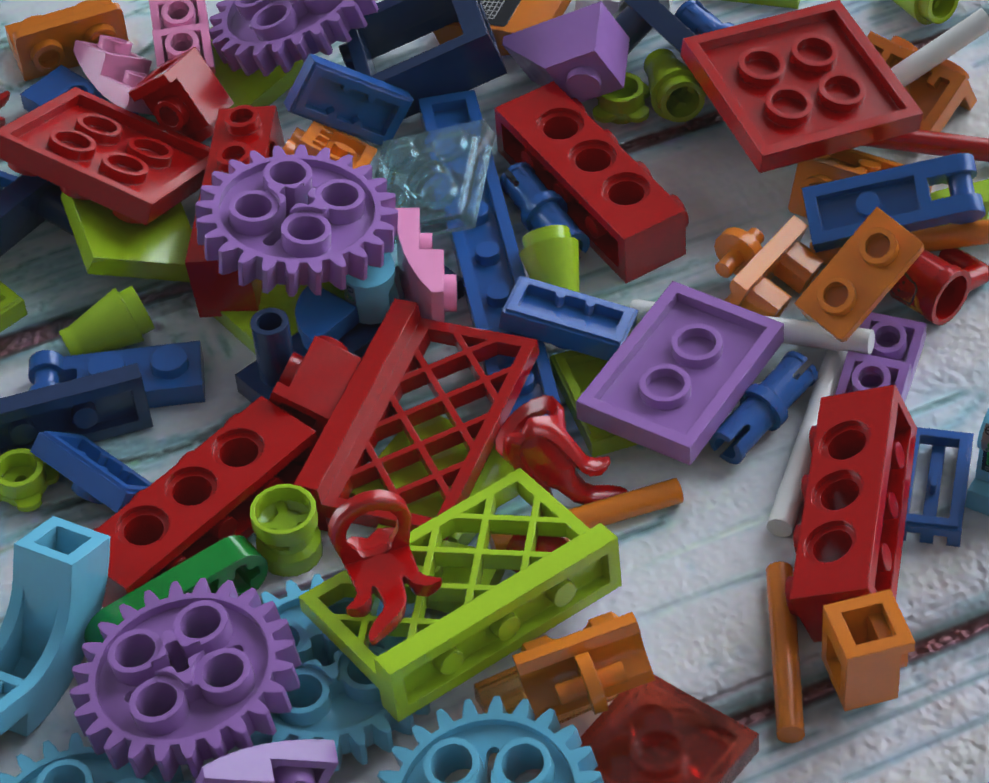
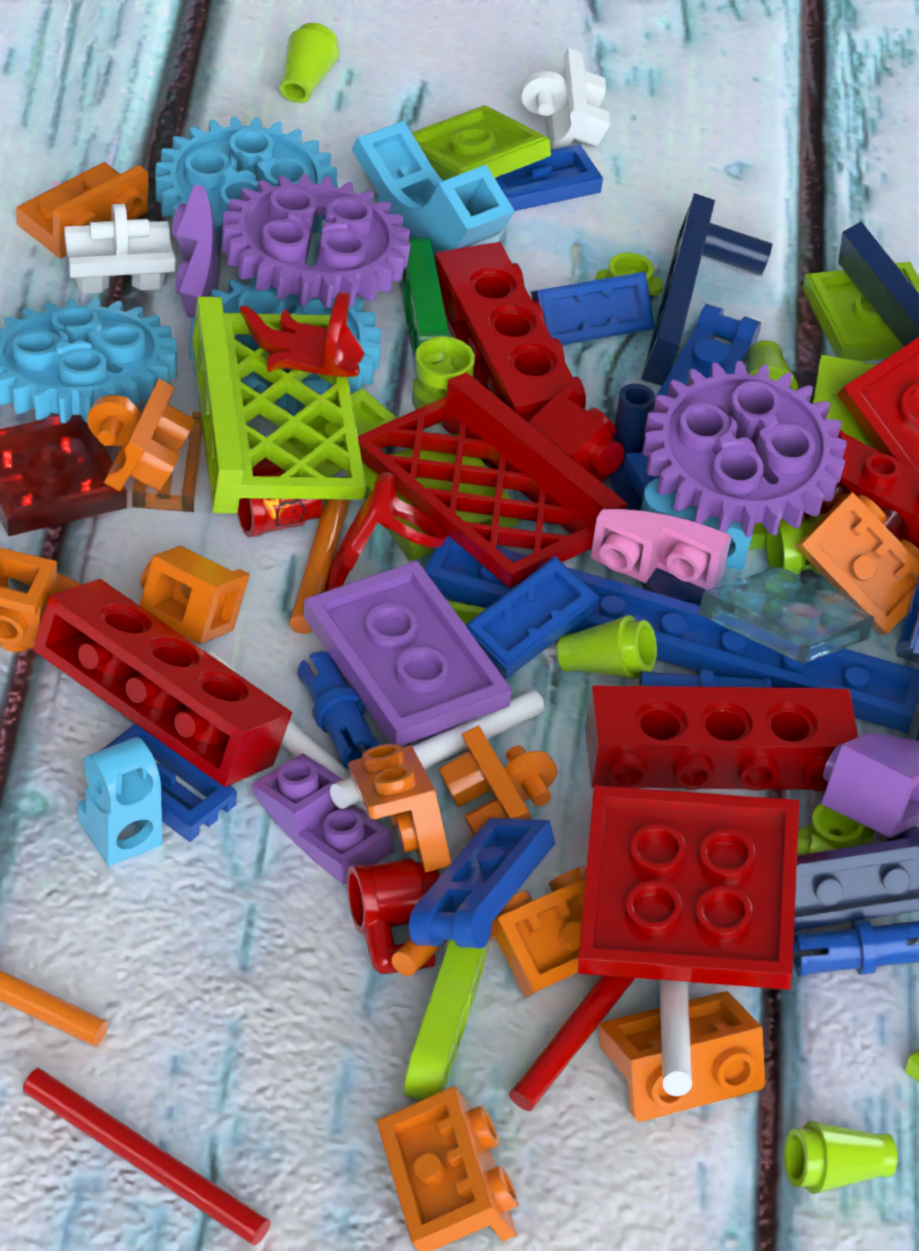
camera: 110 degrees right, 0 degrees up
none -> orange brick [139,546,250,644]

